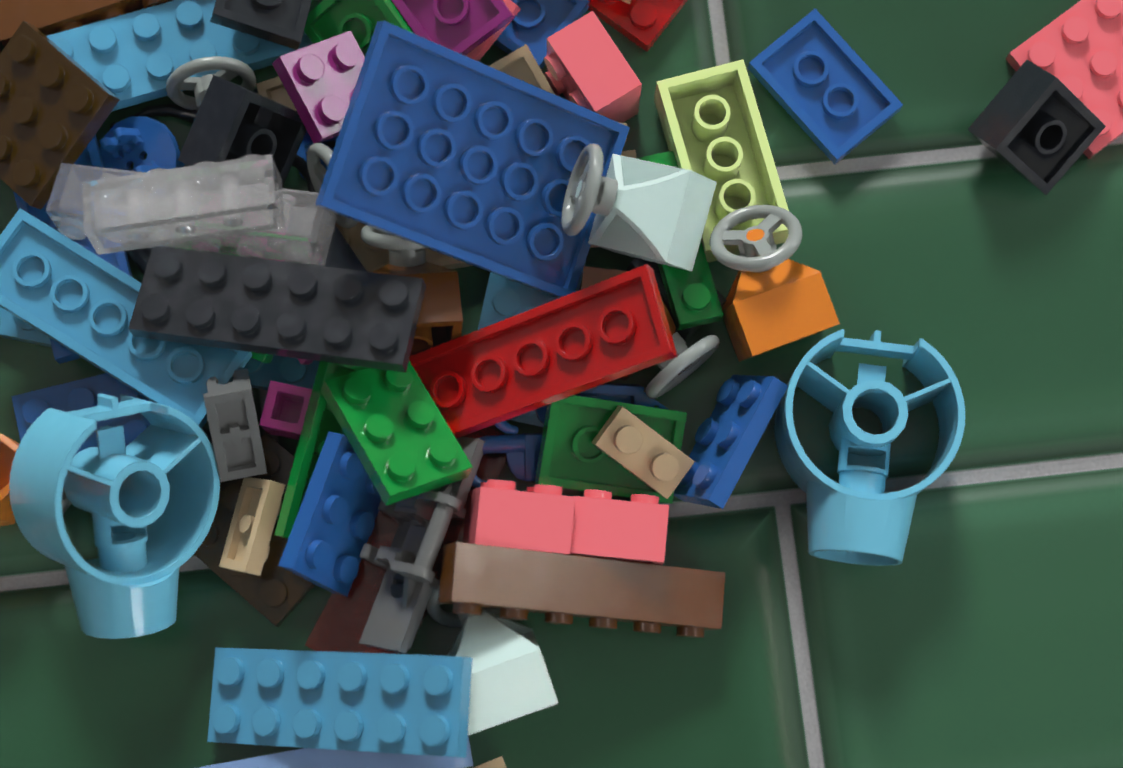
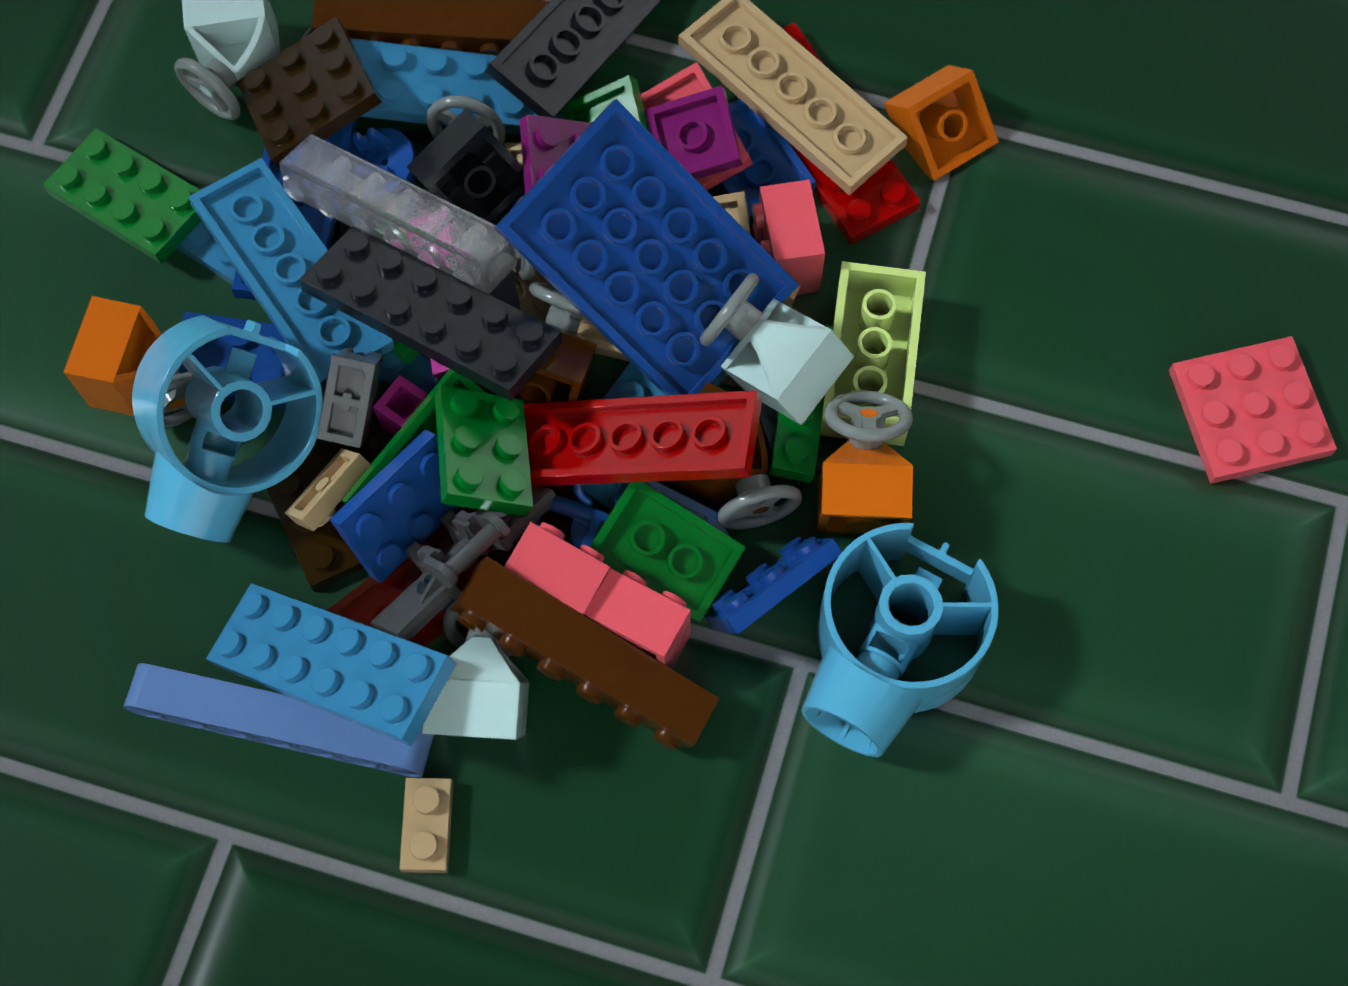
camera: 25 degrees right, 10 degrees down
clear brick [83,154,285,255] -> none
tan plate [591,405,695,499] -> none
blue plate [747,9,903,165] -> none
black slope [967,60,1106,195] -> none

